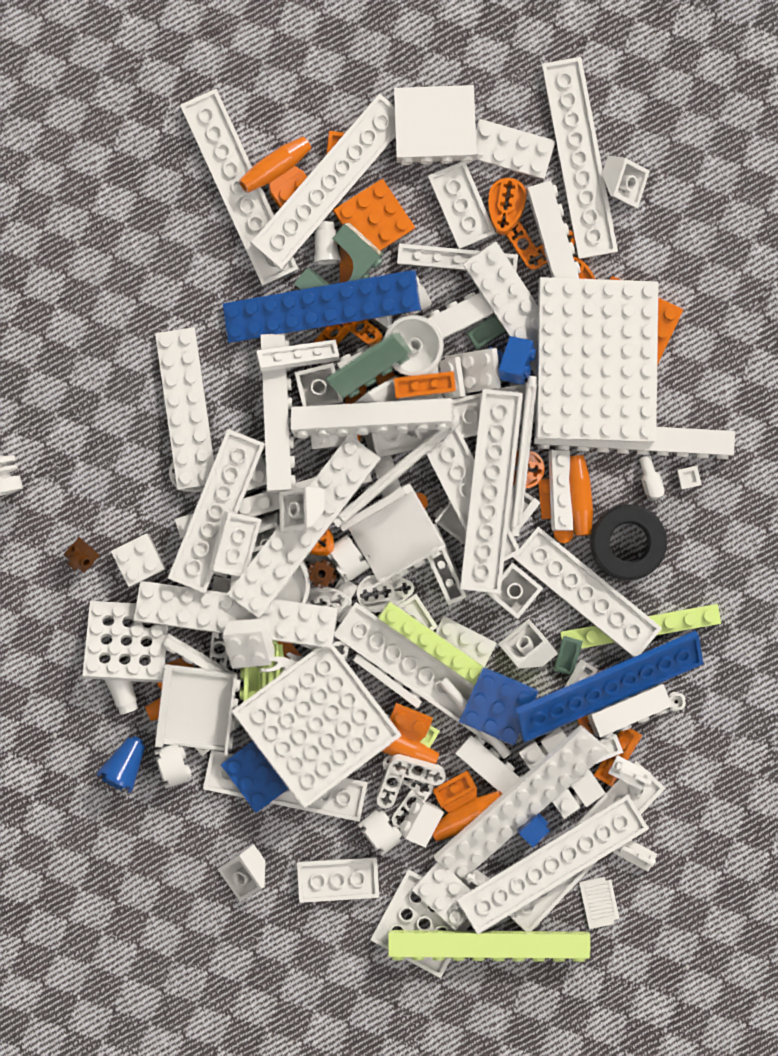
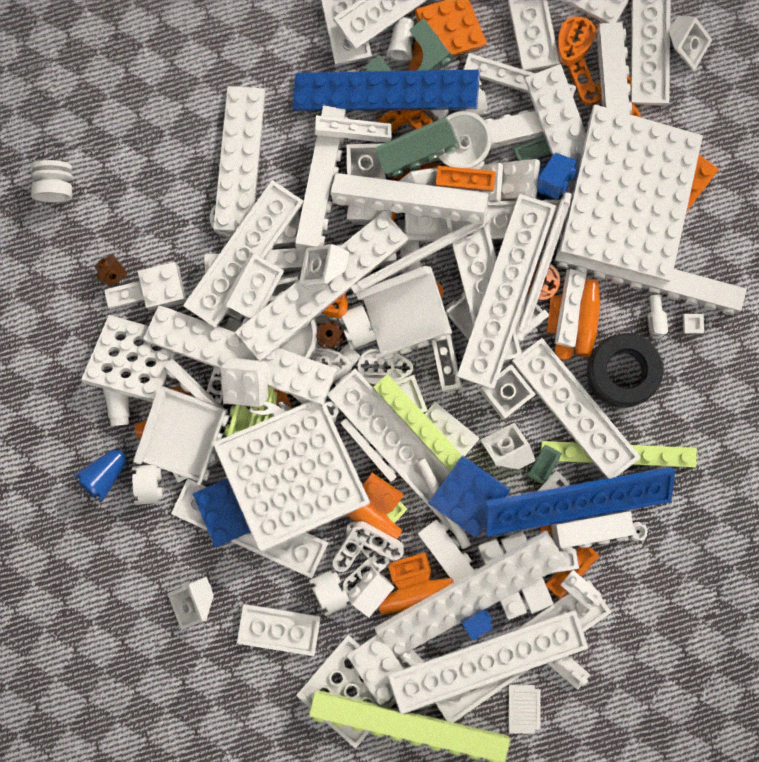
camera: 15 degrees right, 5 degrees down
none -> white plate [104,281,144,309]

